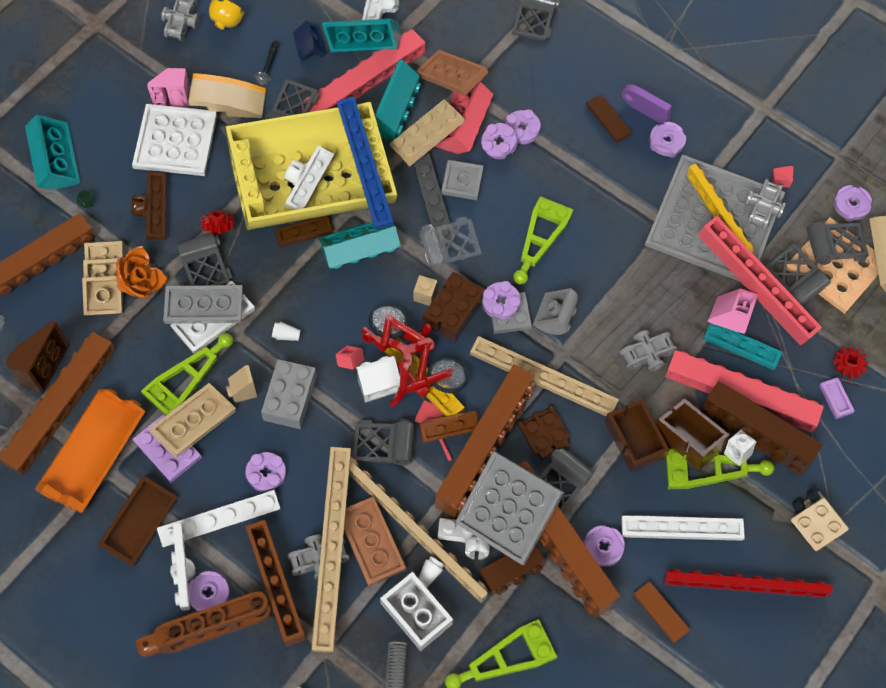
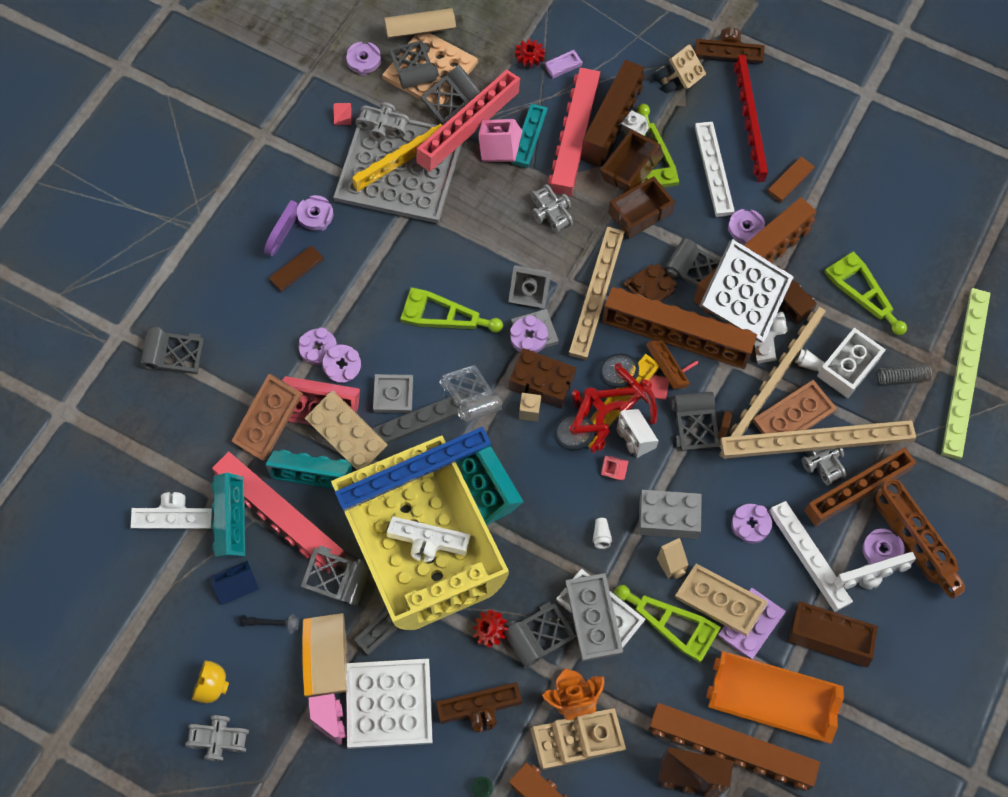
camera: 100 degrees left, 0 degrees up
none -> reddish brown plate [695,27,765,64]
none -> reddish brown tile [717,409,732,439]

